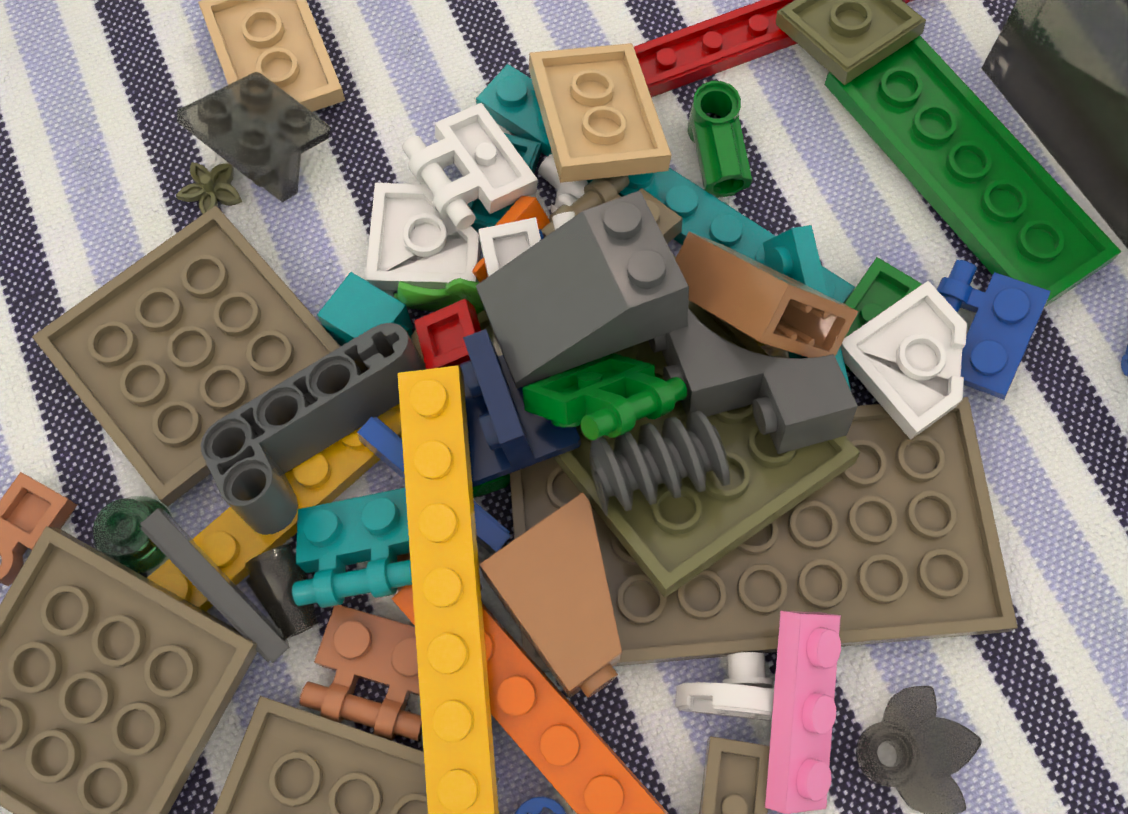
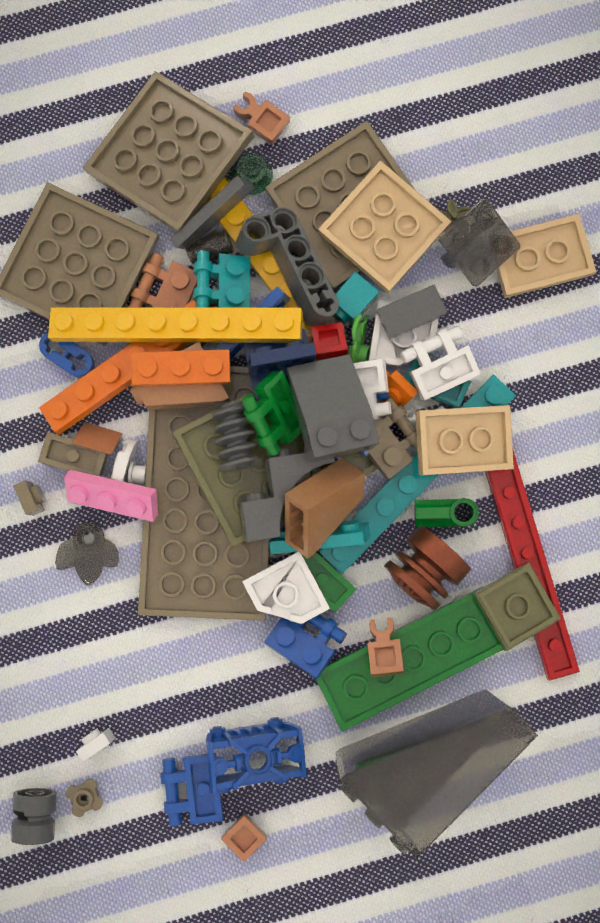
camera: 95 degrees right, 15 degrees up
none -> nougat sticker [72,422,123,455]
none -> orange plate [131,350,231,387]
none -> tan plate [318,160,452,294]
none -> nougat plate [367,618,404,677]
none -> dark grey tile [376,284,448,340]
none -> copper wheel [384,525,471,611]

